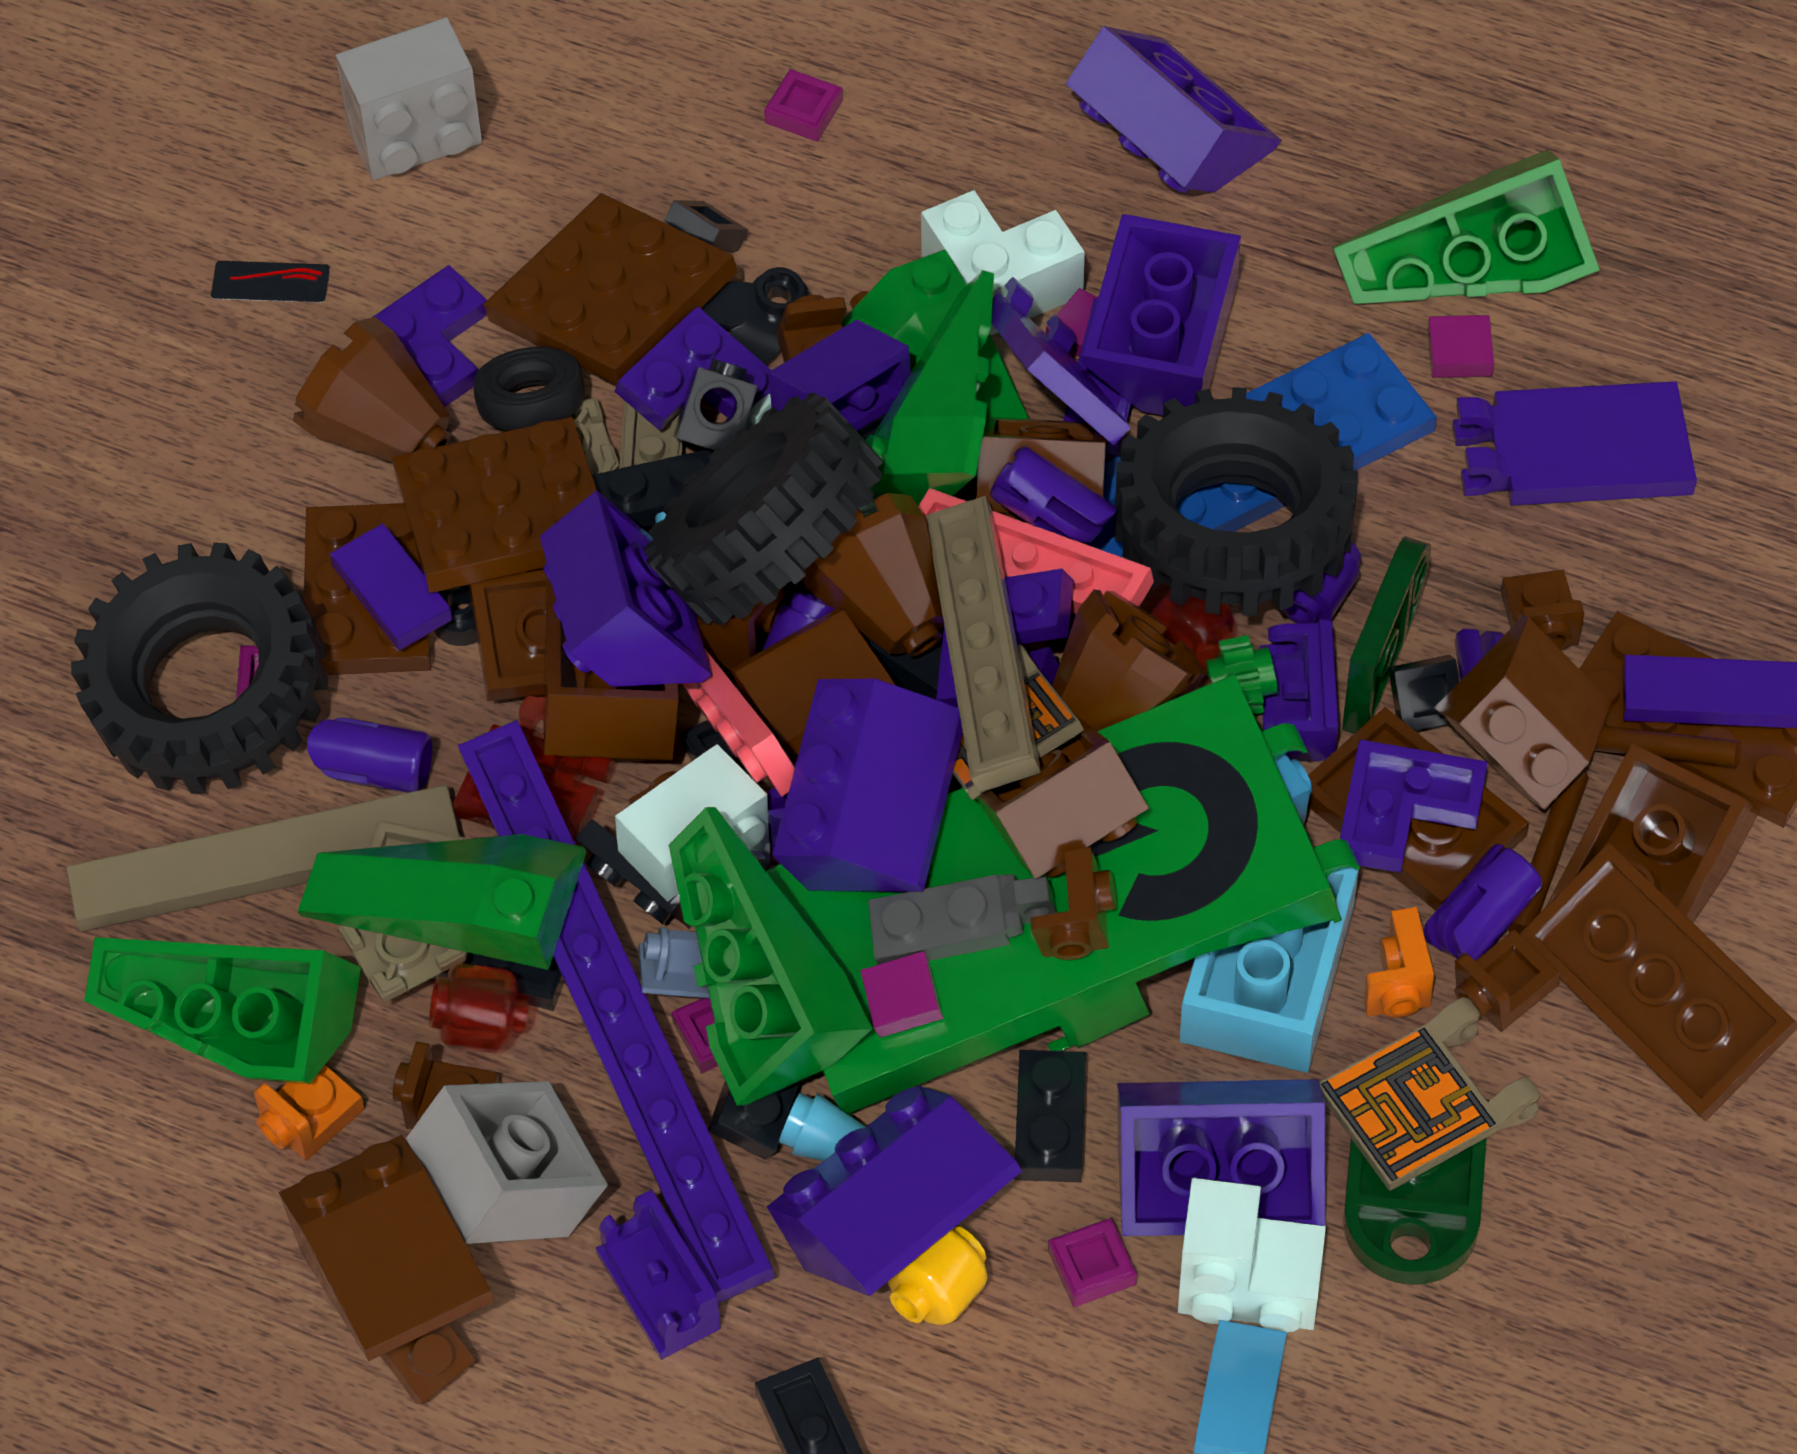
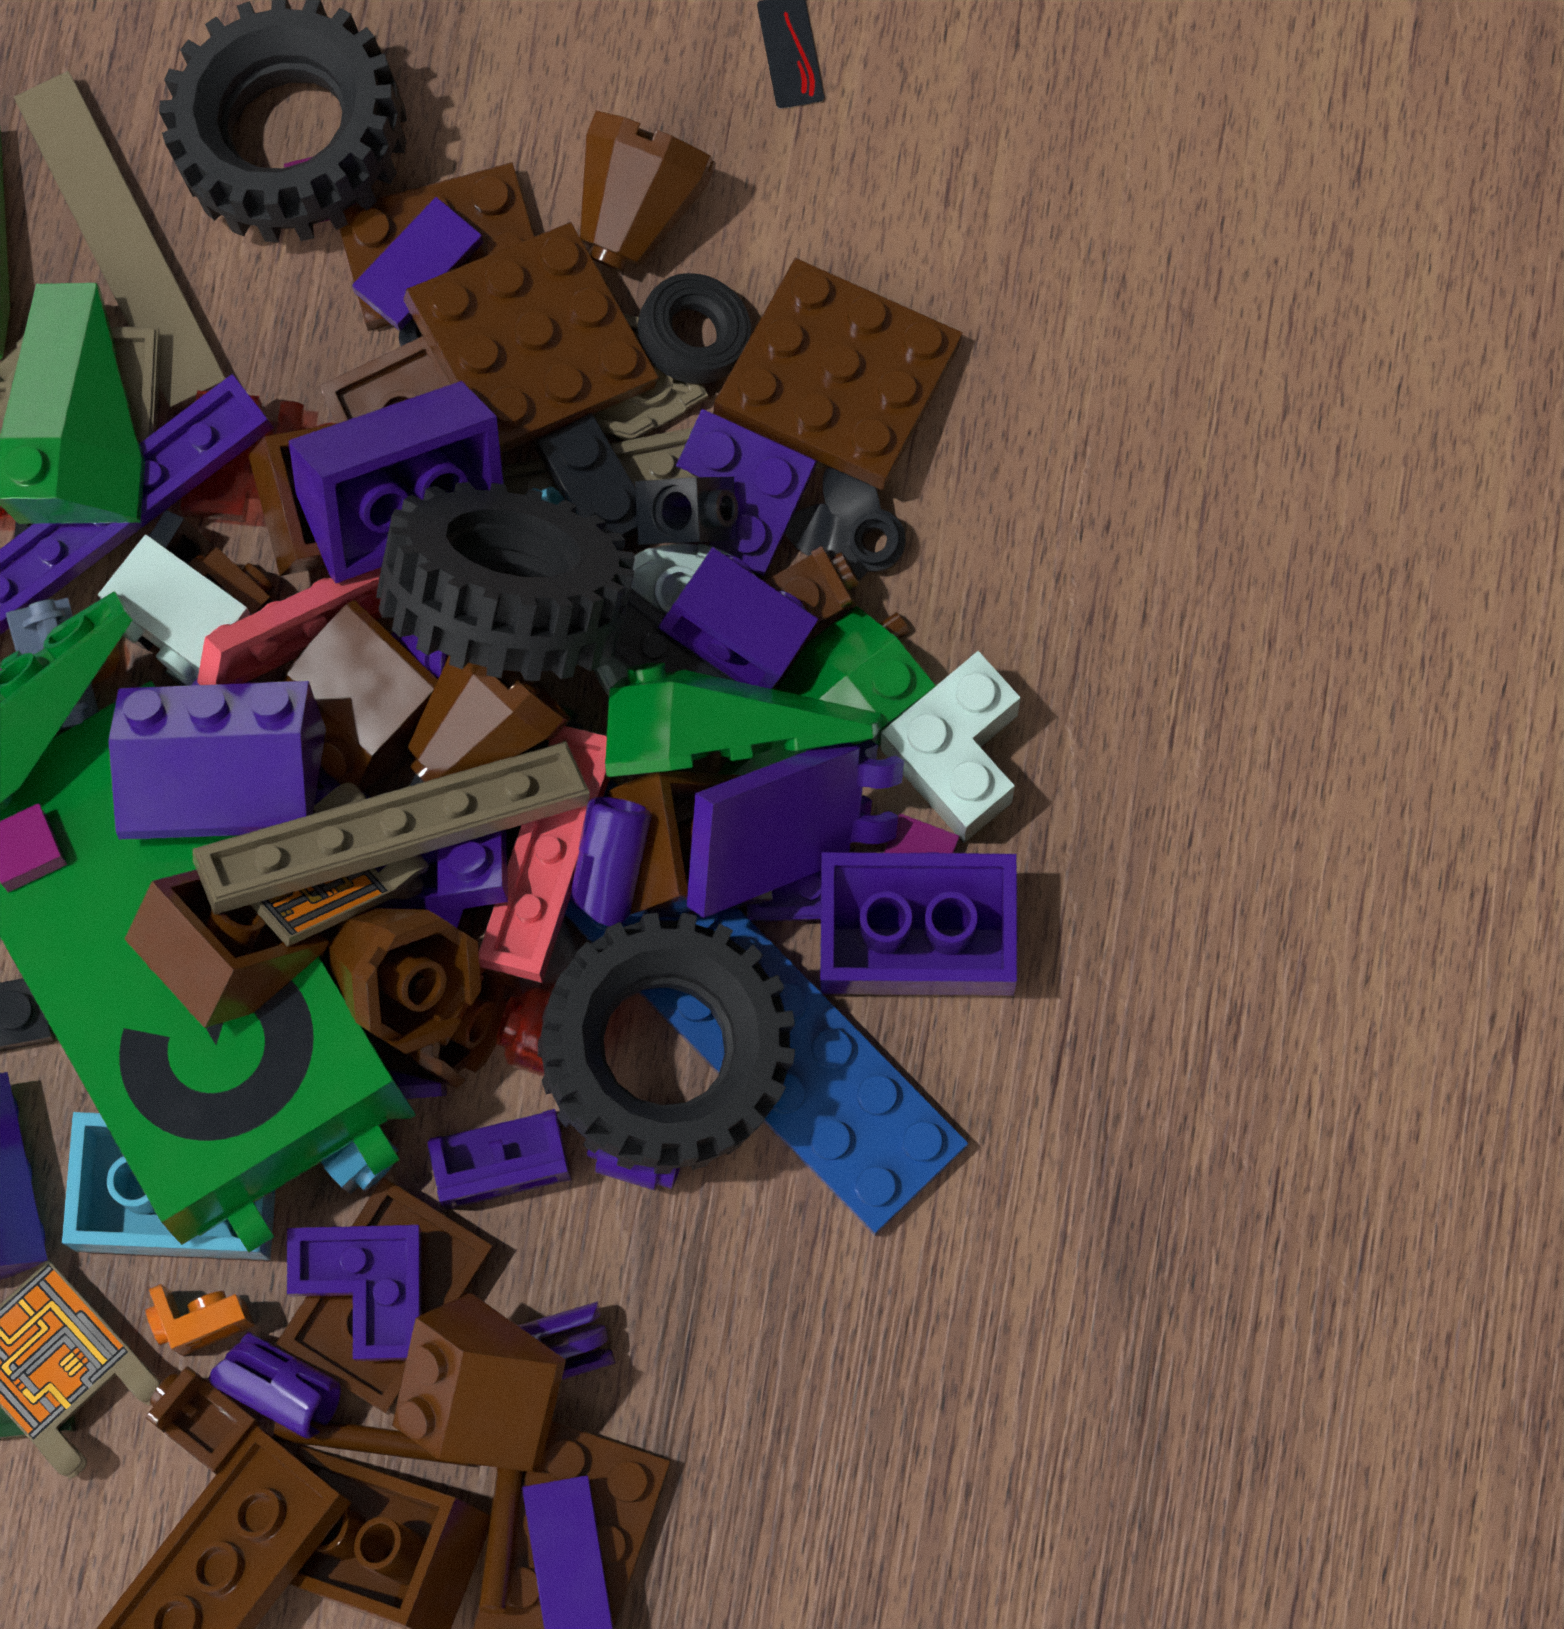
camera: 80 degrees right, 20 degrees up
dark purple arm [307,718,433,793] -> none
light grey brick [335,17,482,181] -> none
dark purple plate [373,265,487,407] -> none
black plate [664,200,748,251] -> none
magenta tile [764,69,843,142] -> none
dark grey hinge [868,874,1056,965] -> none
reddish brown bracket [1031,847,1117,960] -> none
dark purple slope [1066,26,1282,193] -> none
green gear [1205,635,1278,715] -> none
green wedge [1332,149,1600,304] -> none
dark green tile [1342,536,1431,734] -> none
black plate [1388,655,1459,731] -> none
magenta tile [1427,315,1494,378] -> none
dark purple tile [1452,381,1697,505] -> none
reddish brown bracket [1501,569,1584,650] -> none

